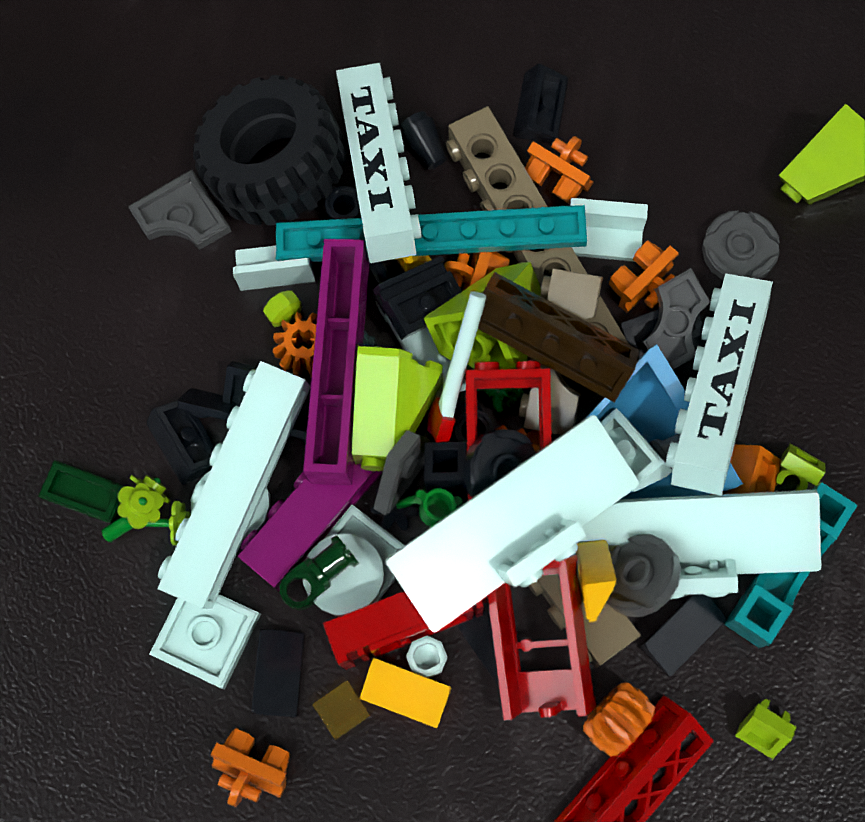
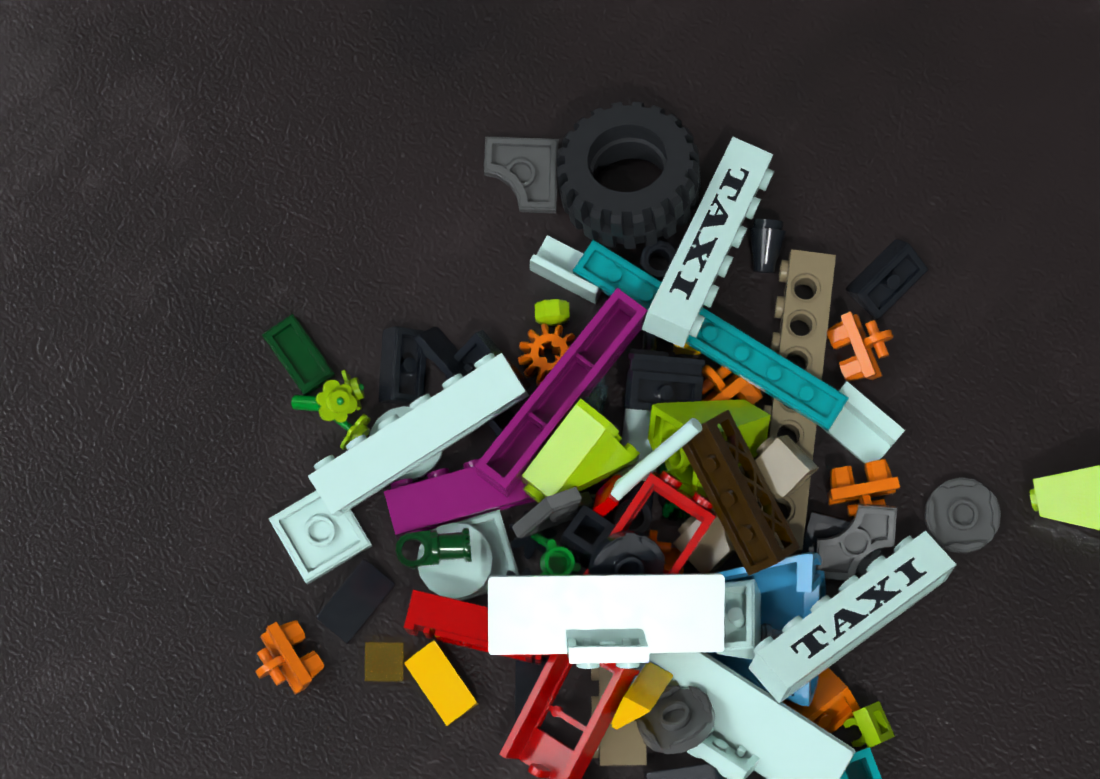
camera: 30 degrees right, 5 degrees up
light aqua tile [406,636,448,678] -> none

